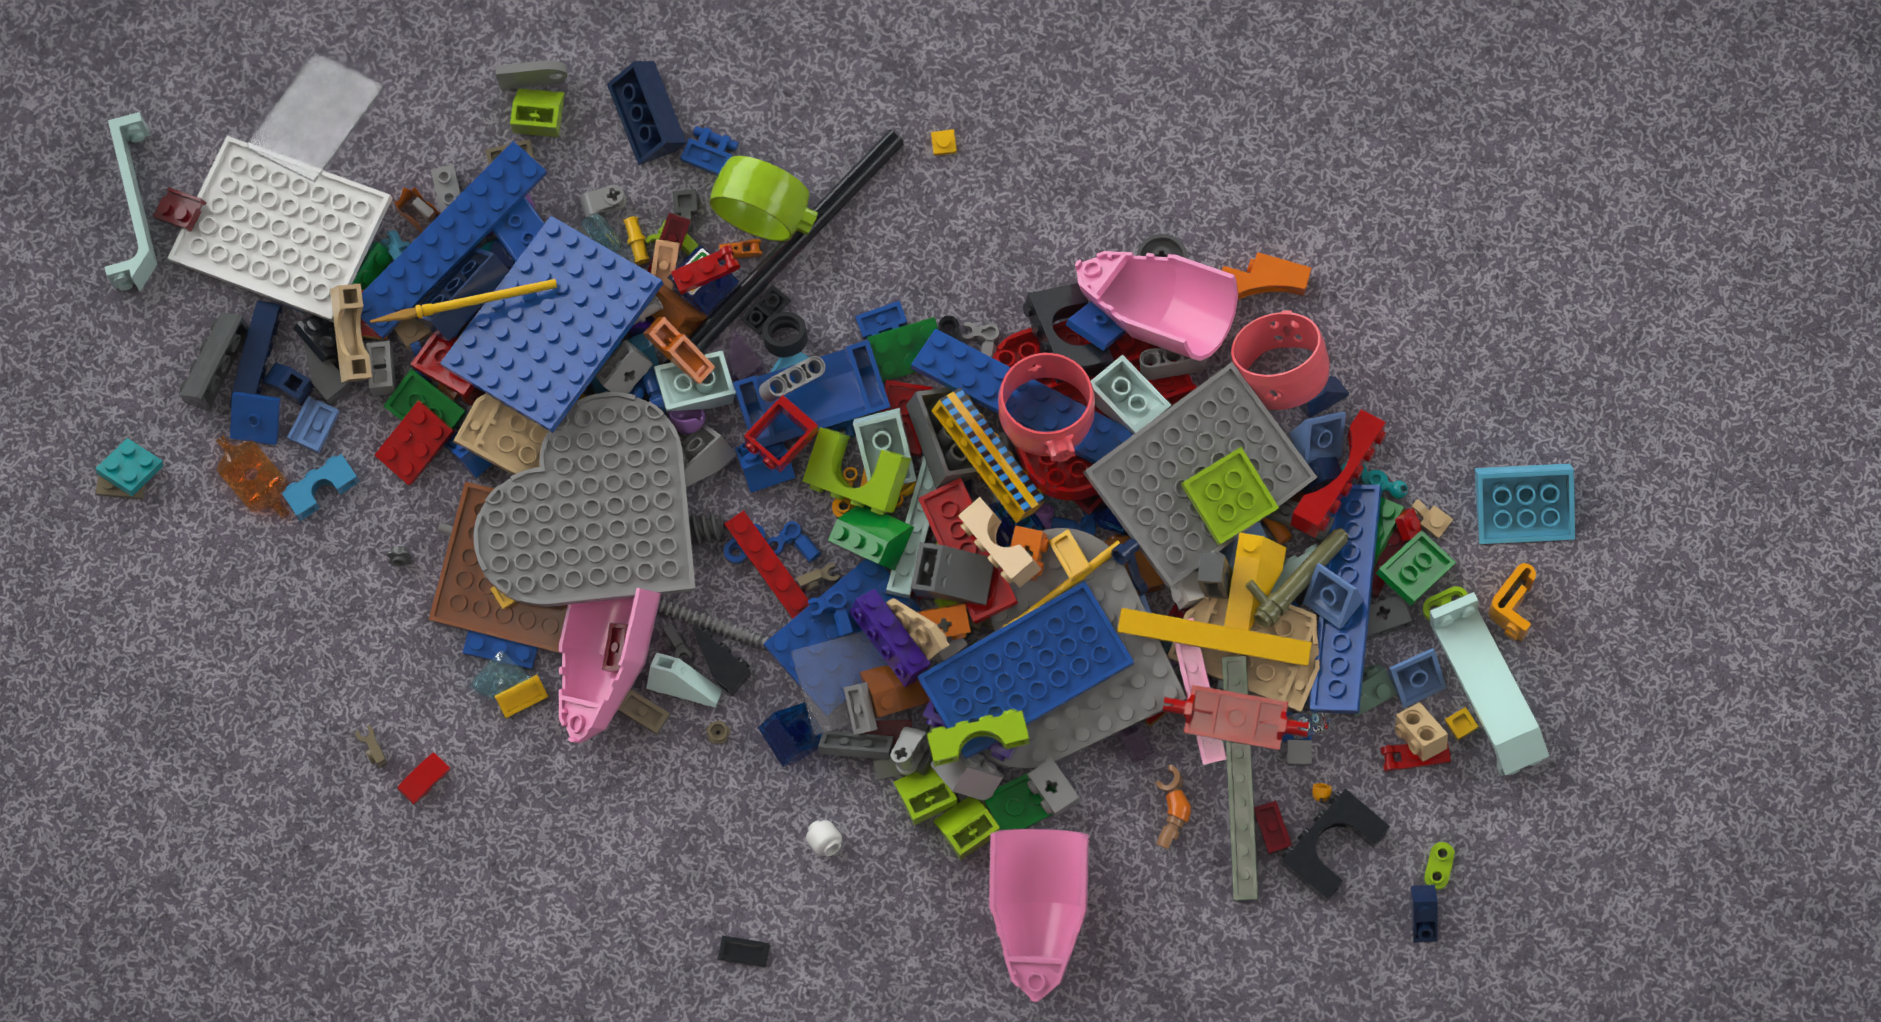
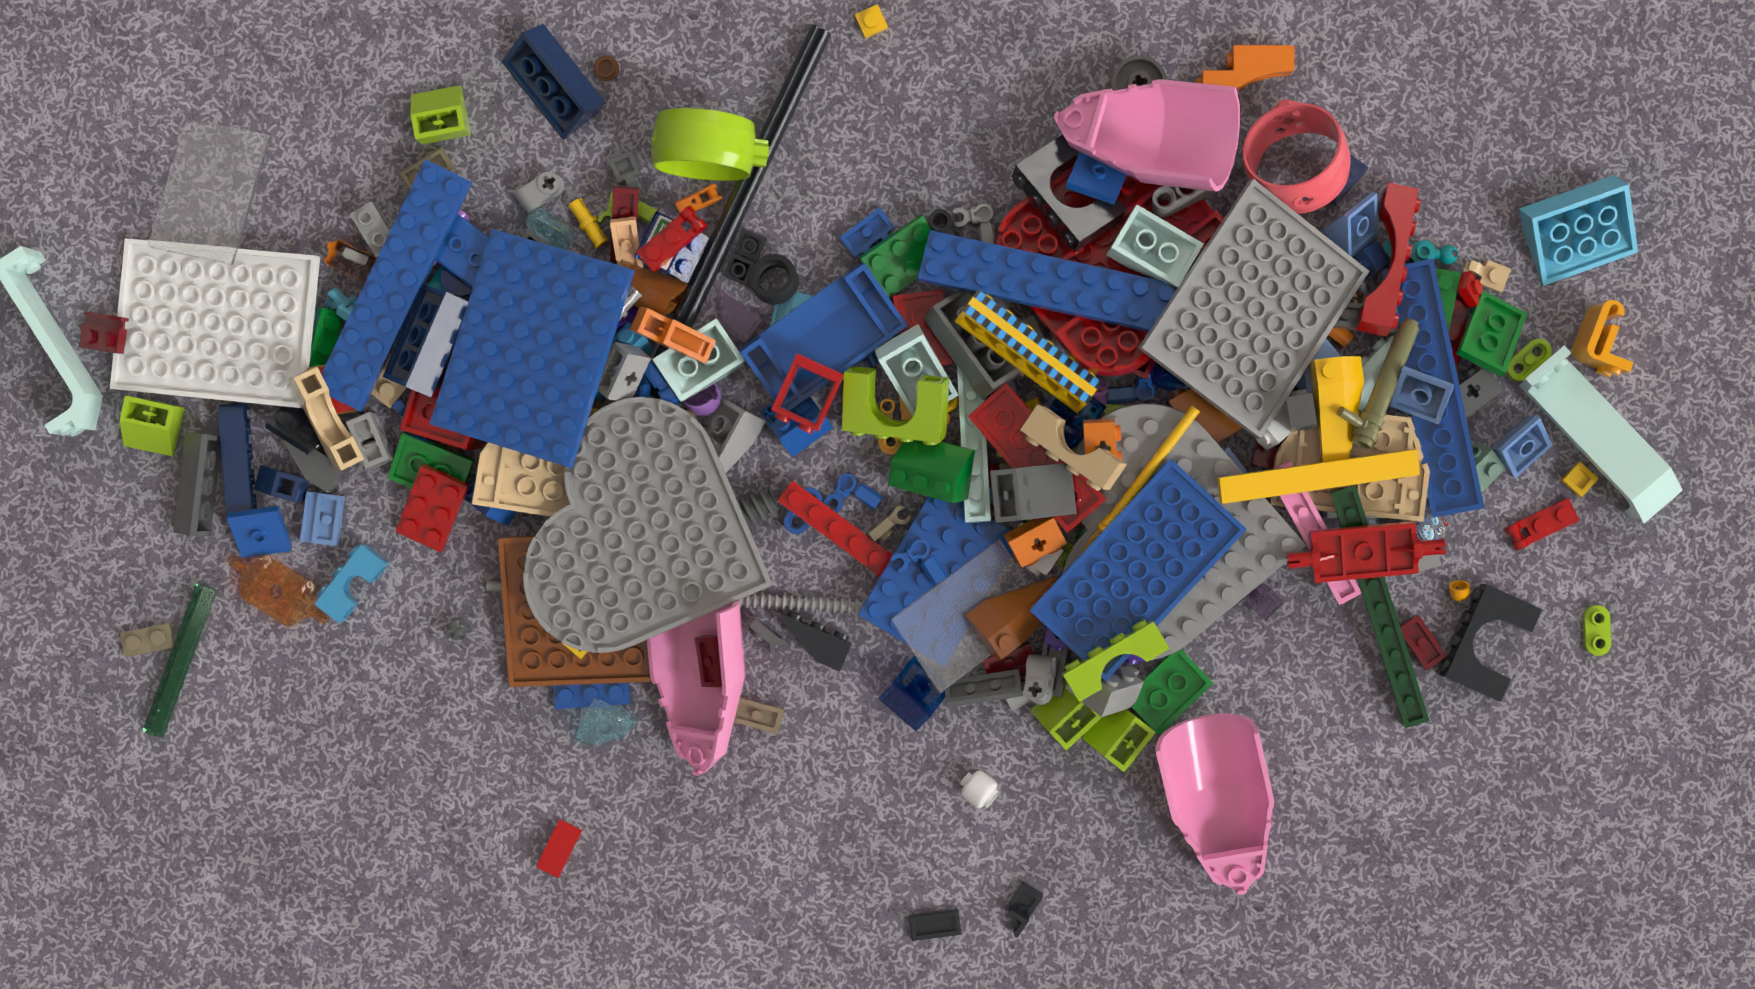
camera: 25 degrees left, 15 degrees up
teal plate [95,438,164,496] -> none
dark tan plate [355,725,388,768] -> none
yellow piece [370,279,557,323] -> none
light grey tile [495,60,568,90] -> none
yellow tile [495,674,549,718] -> none
light aqua slope [647,653,722,708] -> none
blue plate [680,126,739,176] -> none
dark tan plate [706,721,730,744] -> none
light grey beam [759,356,825,402] -> none
light grey plate [844,682,878,735] -> none
dark purple brick [849,589,931,687] -> none
tan plate [886,598,949,661] -> none
coral cylinder [998,353,1095,463] -> none
light grey brick [1027,758,1079,818] -> none
yellow tile [1049,529,1093,582] -> none
dark blue brick [1111,538,1148,596] -> none
medium nougat piece [1155,765,1191,849] -> none
lime plate [1181,447,1279,545] -> none
tan brick [1394,702,1448,761] -> none
dark blue slope [1410,885,1438,943] -> none
none -> lime slope [120,396,185,457]
none -> clear green piece [143,582,217,738]
none -> reddish brown plate [594,56,619,81]
none -> black slope [1008,881,1044,938]

